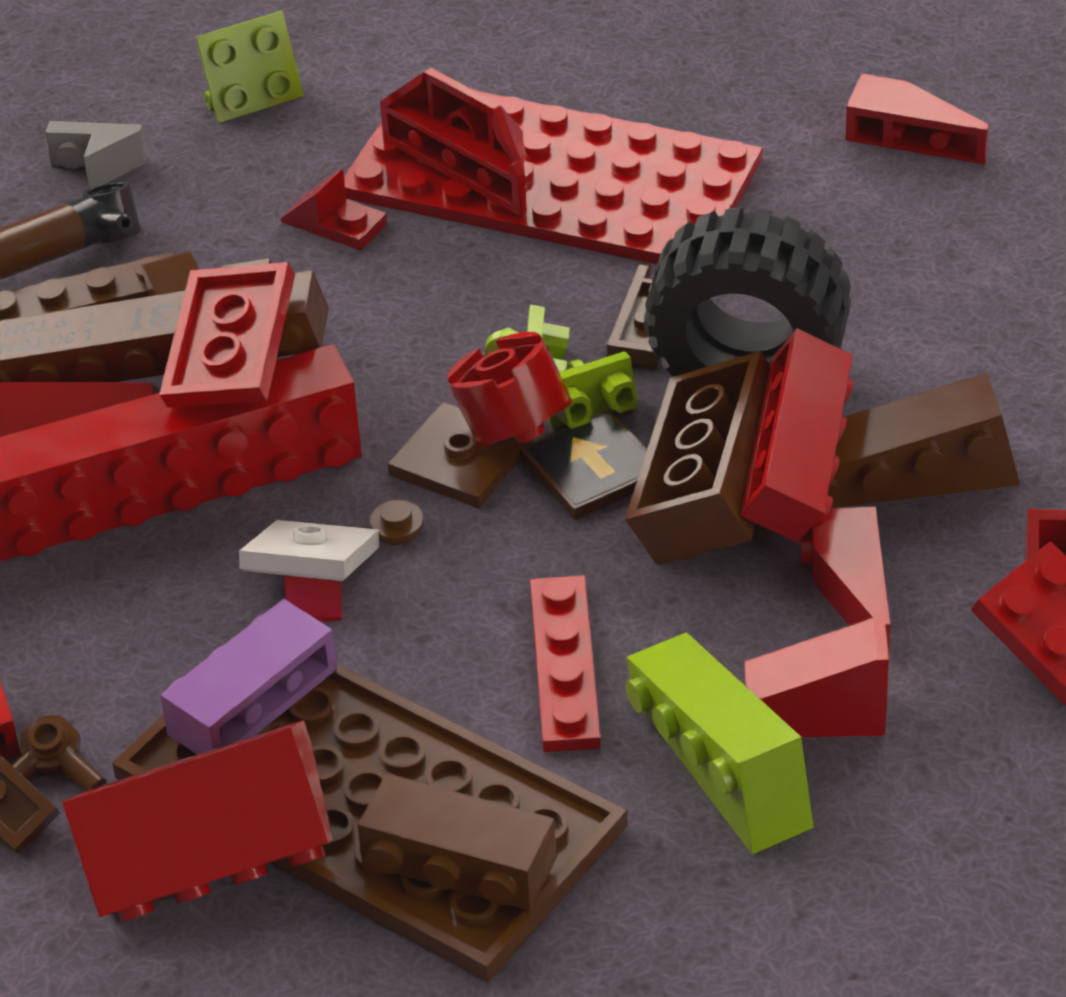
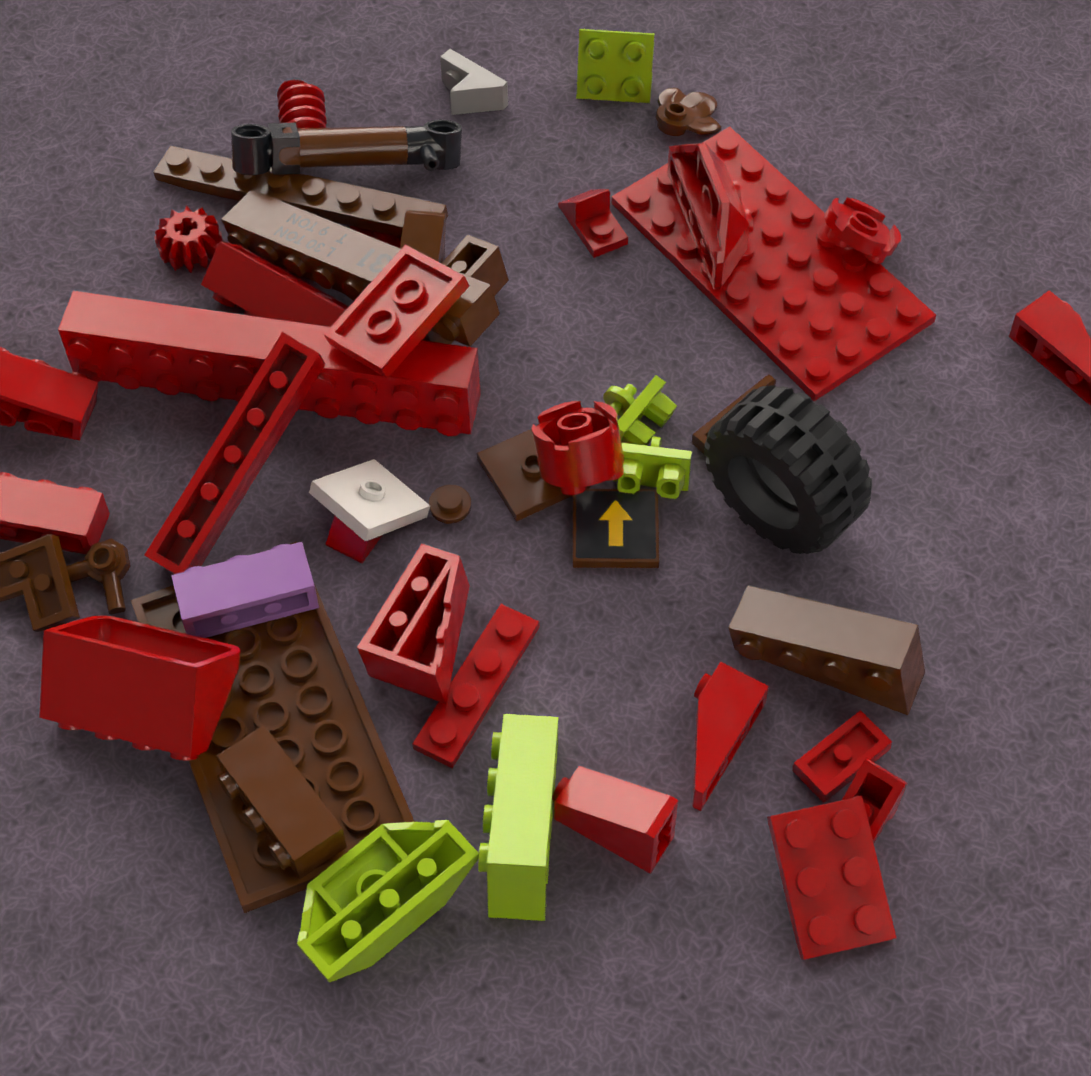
camera: 30 degrees right, 15 degrees up
reddish brown brick [625,351,770,565] -> none
red brick [739,328,854,543] -> none
none -> red brick [144,332,325,574]
none -> lime wedge [297,820,479,983]
none -> red wedge [357,544,470,704]
none -> reddish brown plate [656,88,721,136]
none -> red plate [792,710,892,803]
none -> red plate [824,198,901,264]

